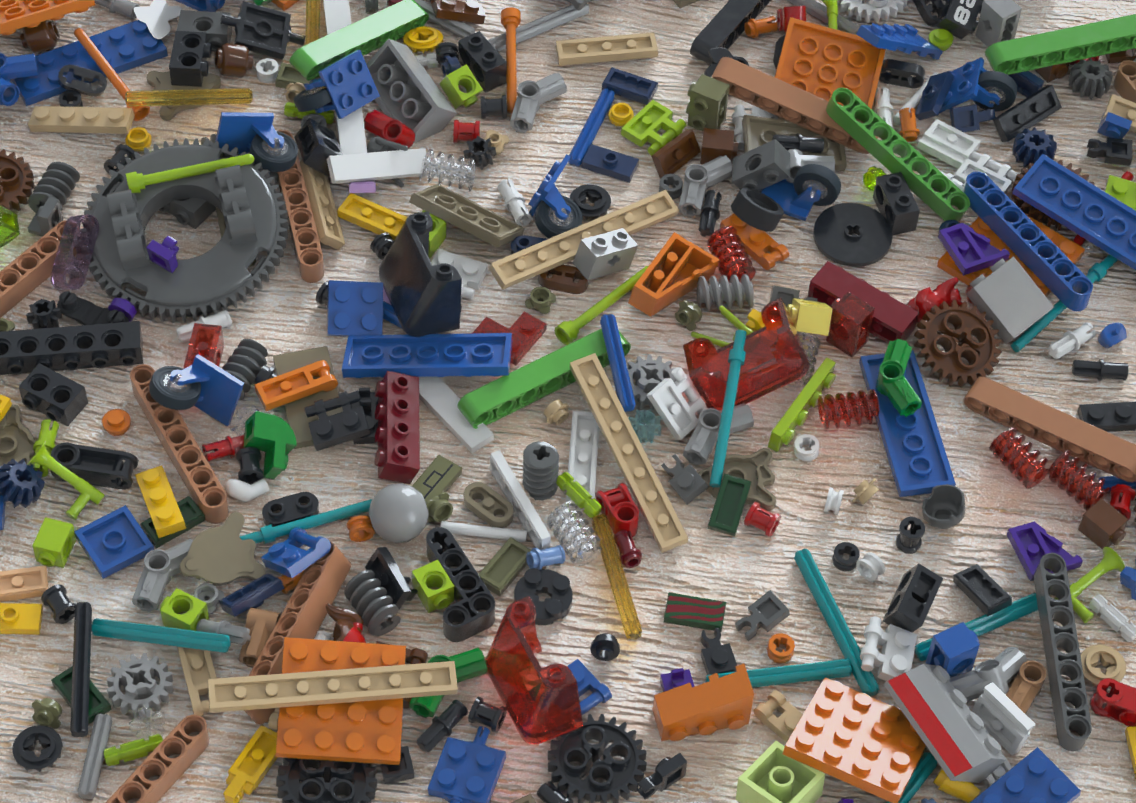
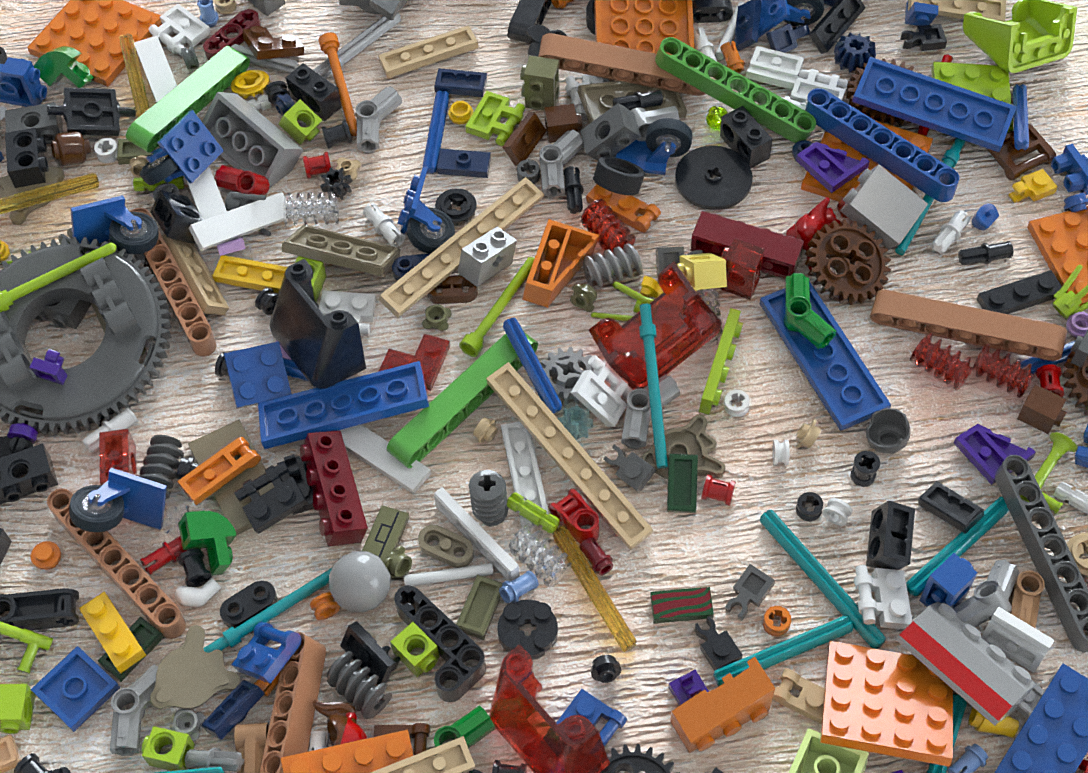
camera: 10 degrees left, 5 degrees up
clear red piece [818,389,879,430] -> none

